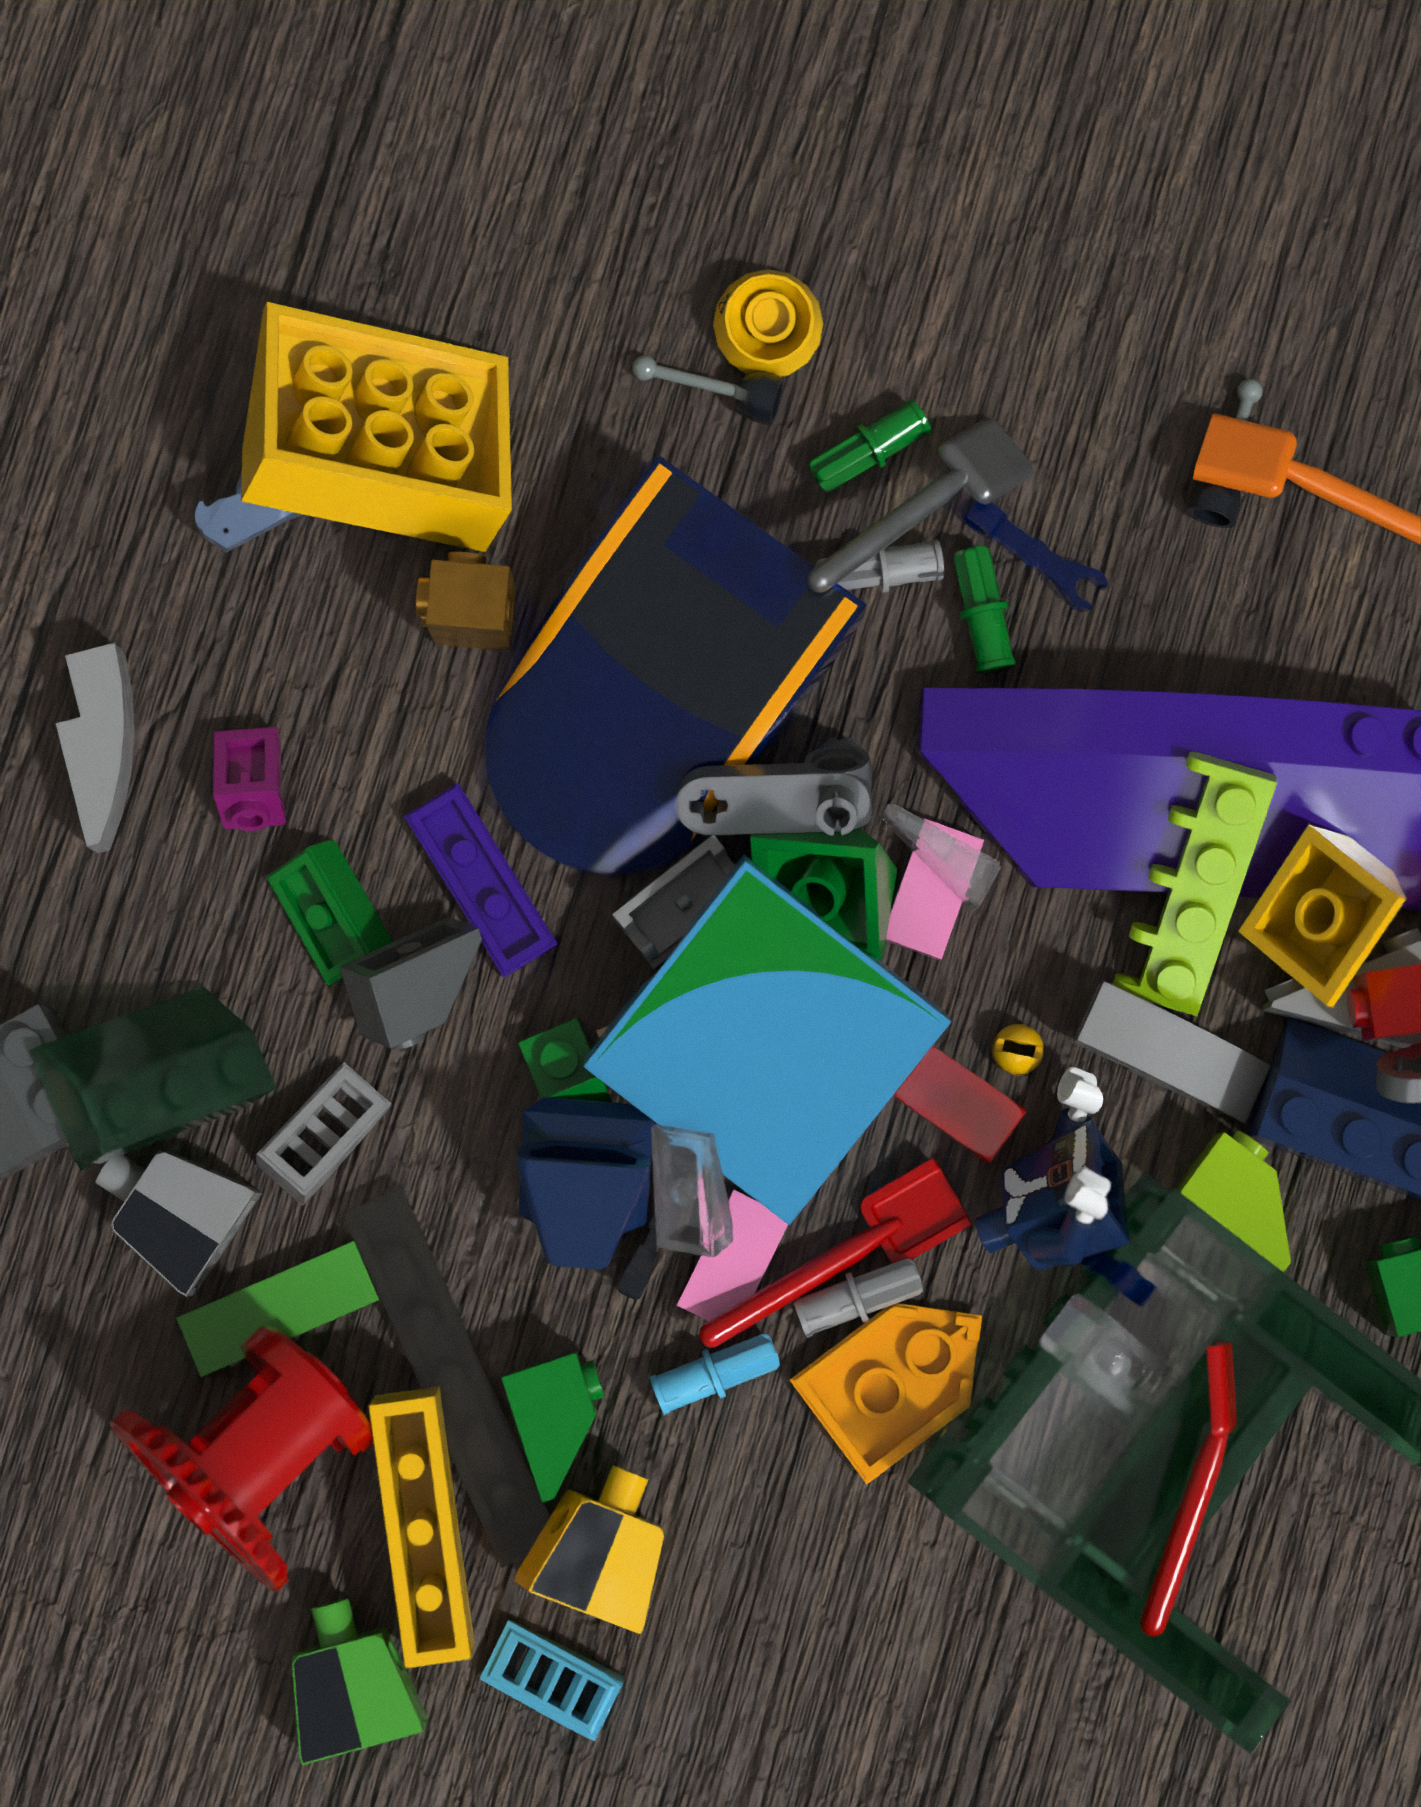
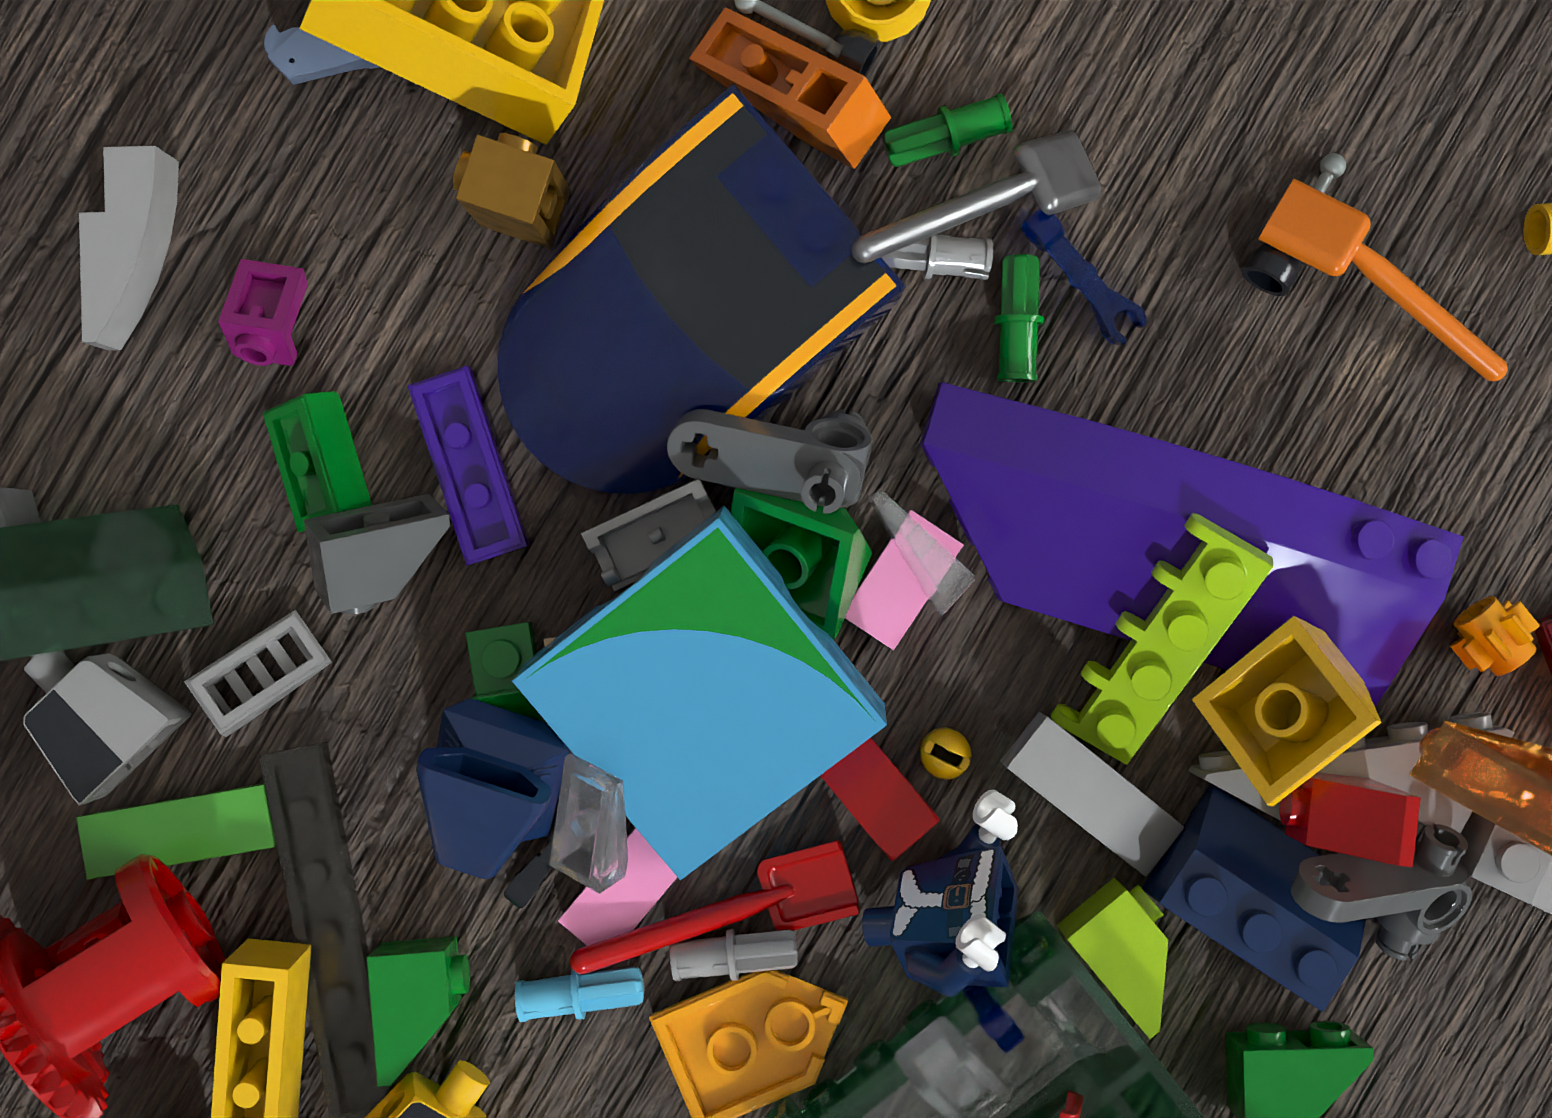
camera: 10 degrees right, 5 degrees up
none -> orange slope [689,7,891,169]

